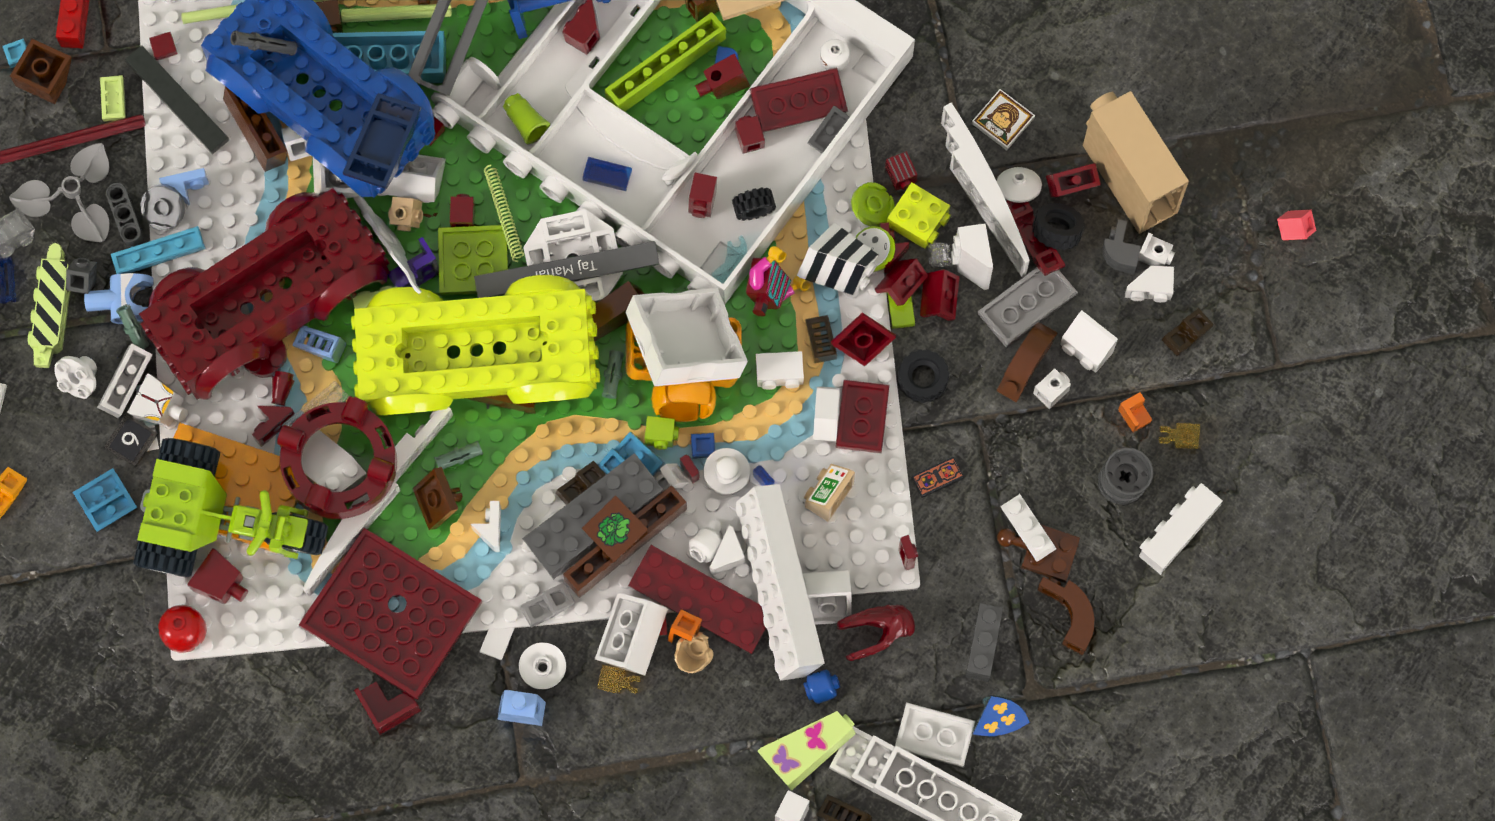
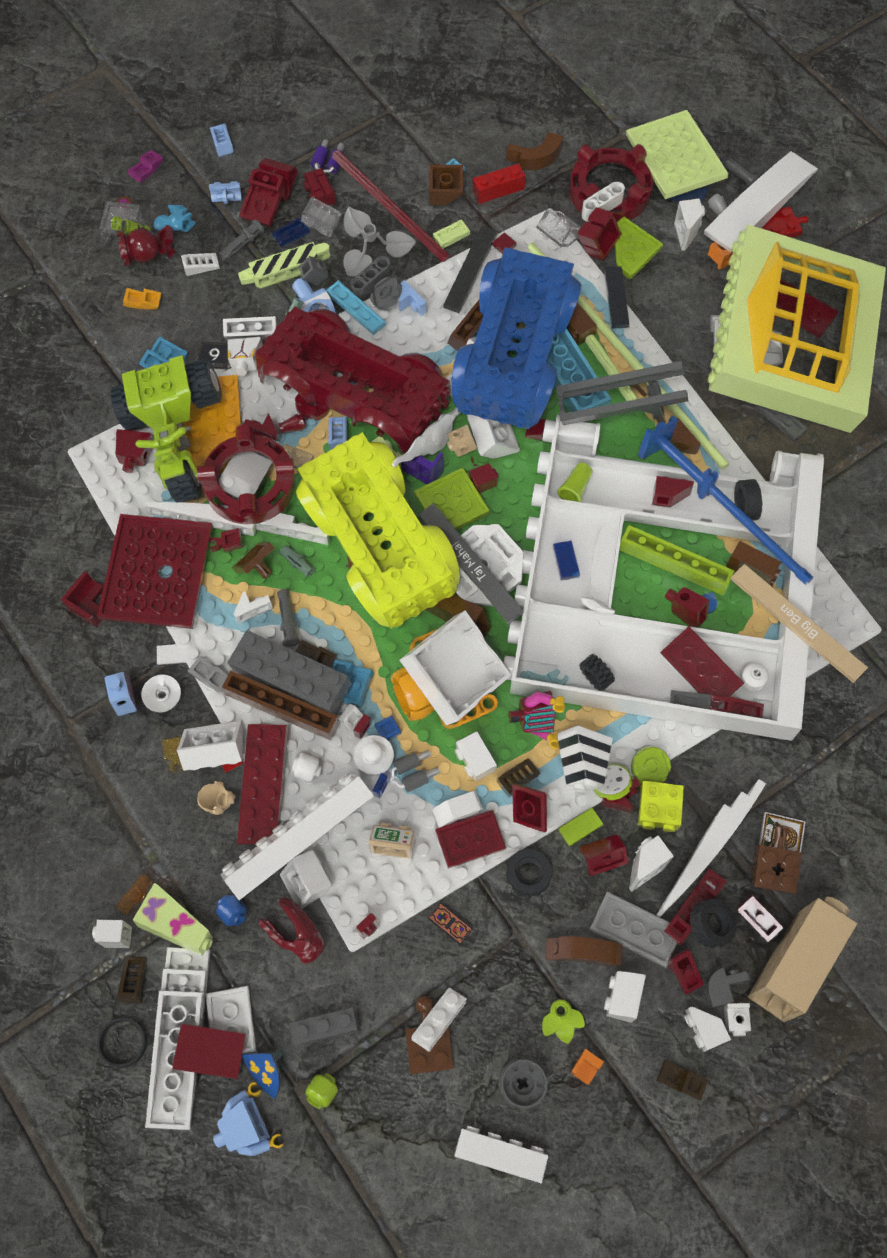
camera: 65 degrees right, 5 degrees down
white plate [55,356,97,399] -> none
red cylinder [158,604,207,653] -> none
dark grey pin [230,30,297,56] -> none
dark blue slope [343,93,421,189] -> none
yellowish green piece [484,164,524,262] -> none
reddish brown tile [582,495,648,562] -> none
sand green pin [602,350,624,399] -> none
lime brick [645,416,679,450] -> none
orange panel [668,610,702,643] -> none
dark red brick [688,172,717,218] -> none
white slope [710,526,745,575] -> none
dark red brick [735,115,765,154] -> none
dark red panel [874,258,928,306] -> none
dark red brick [885,151,917,191] -> none
clear wheel [928,243,951,267] -> none
white dish [997,167,1042,203] -> none
white brick [1033,369,1071,409] -> none
reddish brown arch [1037,577,1094,655] -> none
clear yellow plate [1159,423,1201,449] -> none
coral panel [1277,210,1316,240] -> none
none -> clear orange plate [116,873,153,915]
none -> dark red tile [172,1024,246,1079]
none -> dark red plate [209,528,243,552]
none -> light blue torso [214,1082,284,1156]
none -> dark grey pin [277,589,300,647]
none -> lime head [305,1073,338,1109]
none -> dark grey piece [390,750,440,793]
none -> lime plate [542,999,585,1044]
none -> dark red slope [668,949,704,995]
none -> dark red hinge [709,695,764,718]
none -> reddish brown brick [750,827,802,894]

